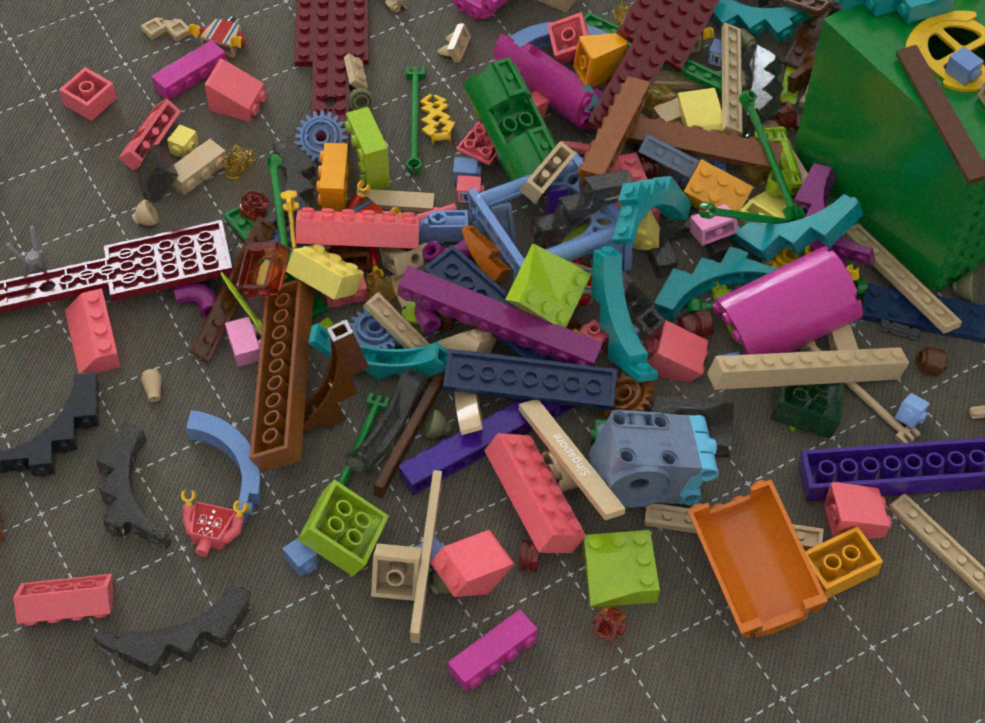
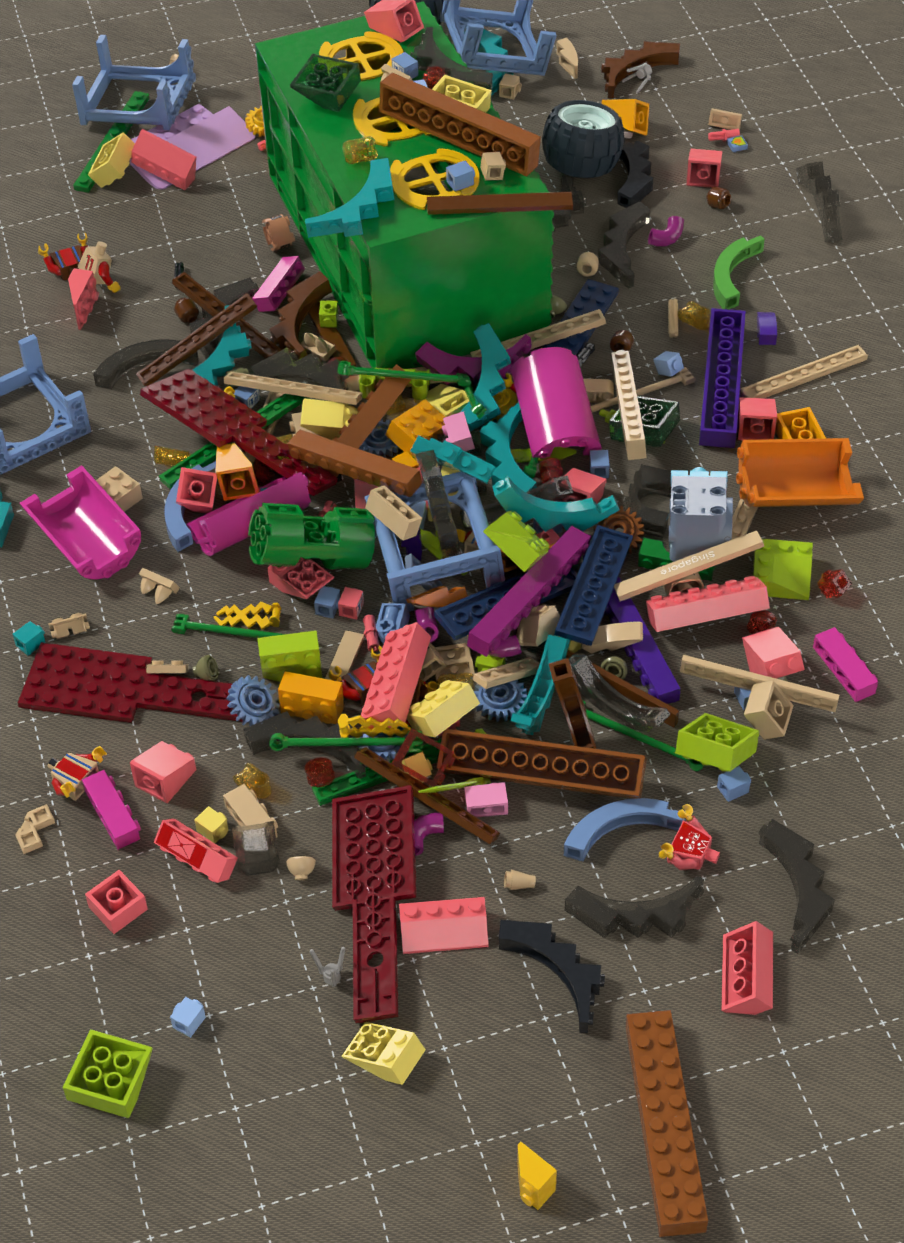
camera: 75 degrees left, 5 degrees down
sand blue plate [638,134,699,178] -> none

